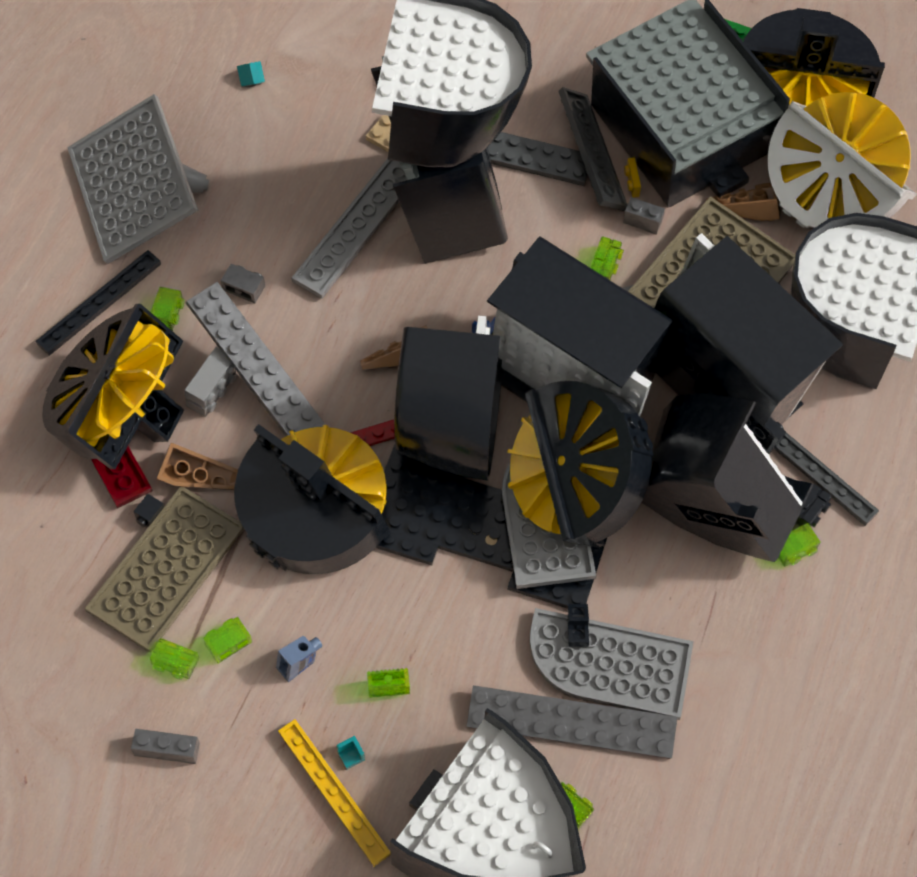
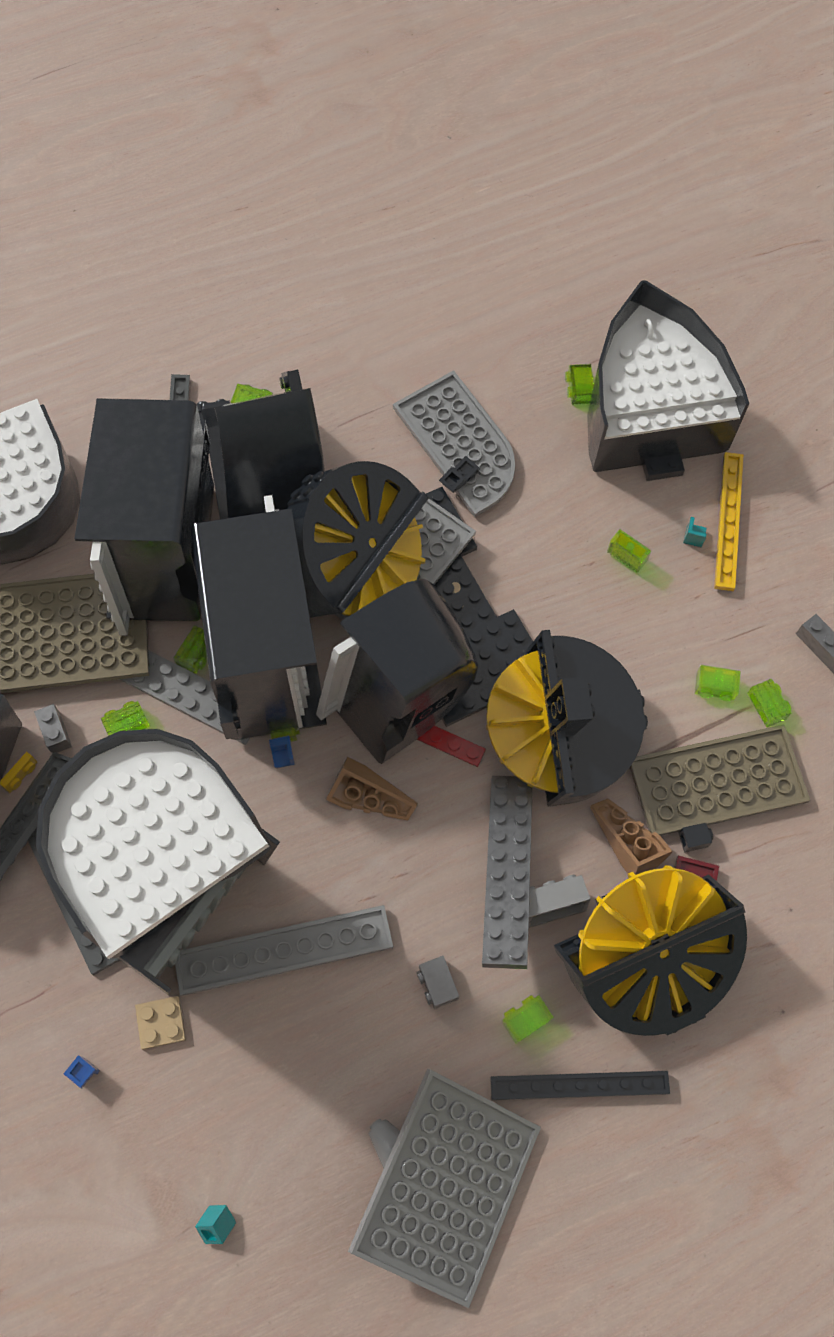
camera: 135 degrees left, 5 degrees up
sand blue torso [276,636,322,682] -> none
flat silver plate [467,685,678,758] -> none

